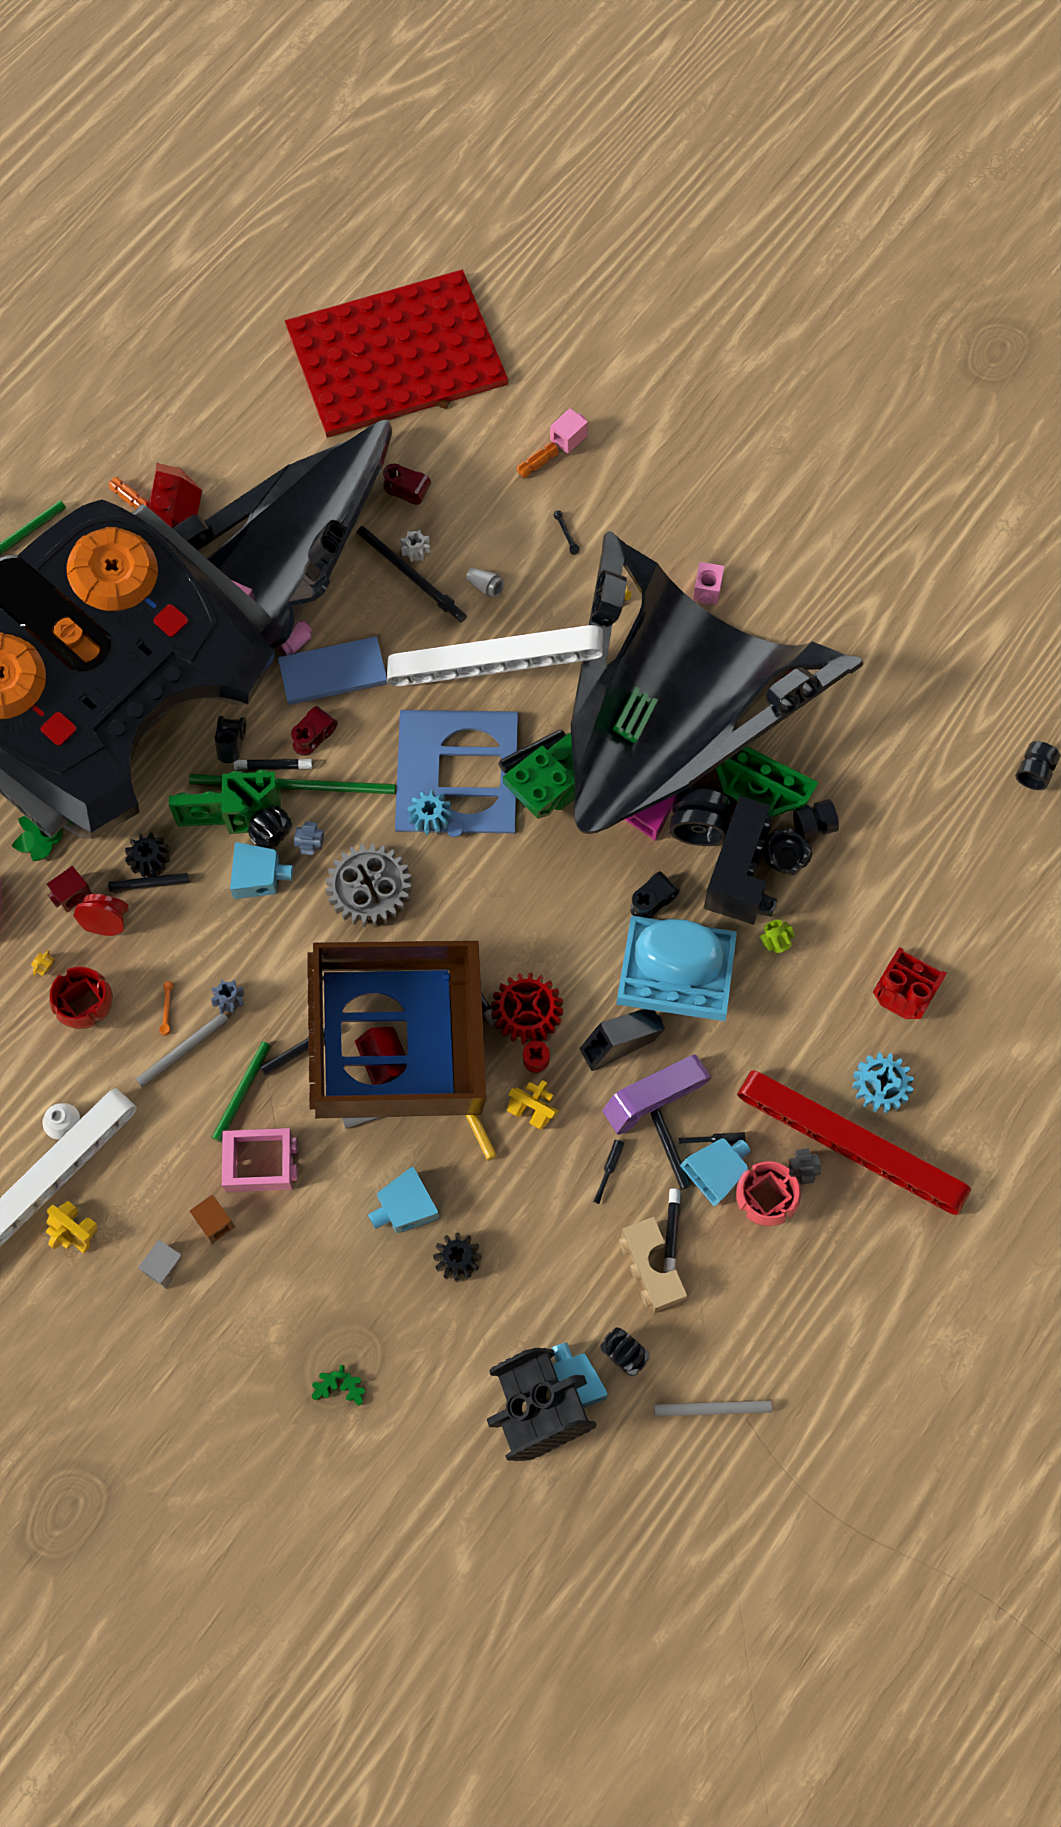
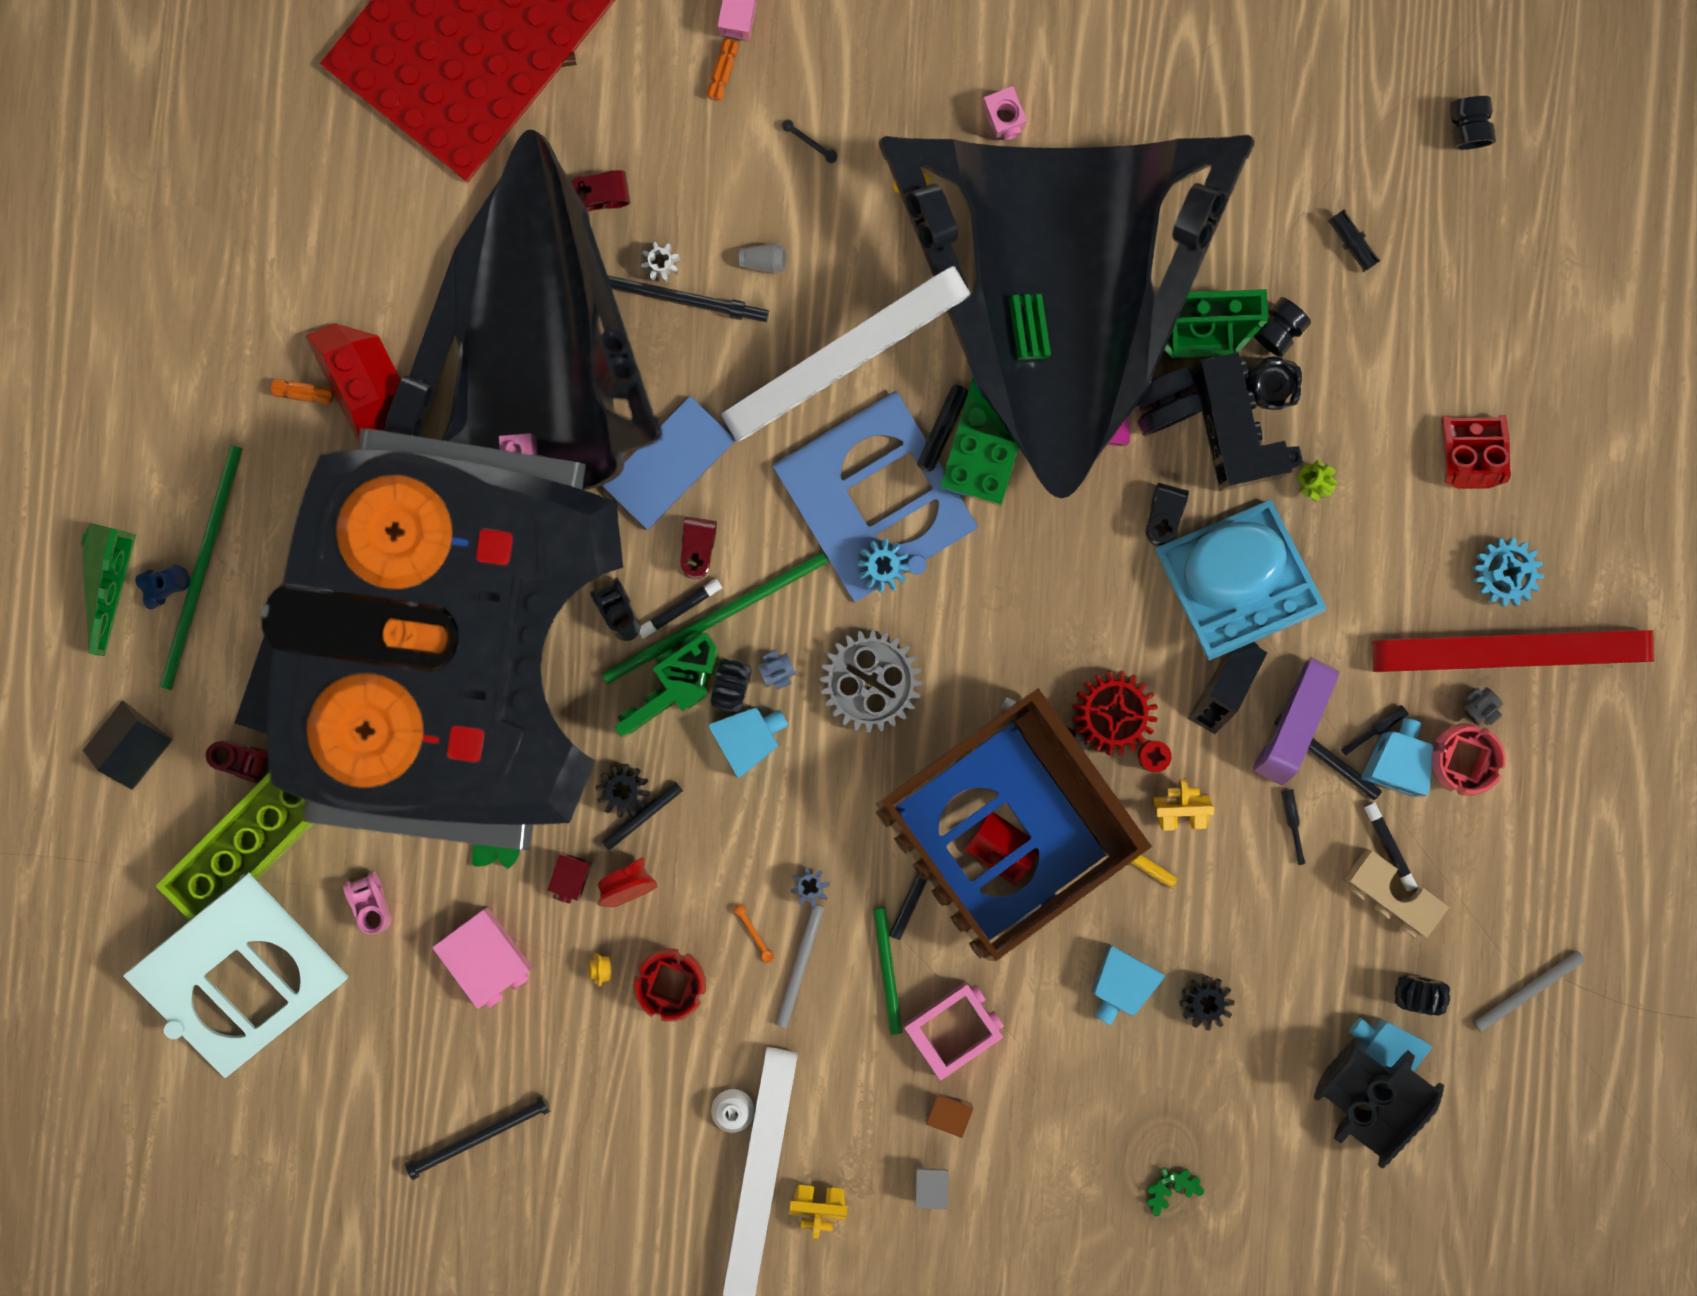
camera: 35 degrees left, 20 degrees up
none -> black pin [1328,209,1381,272]

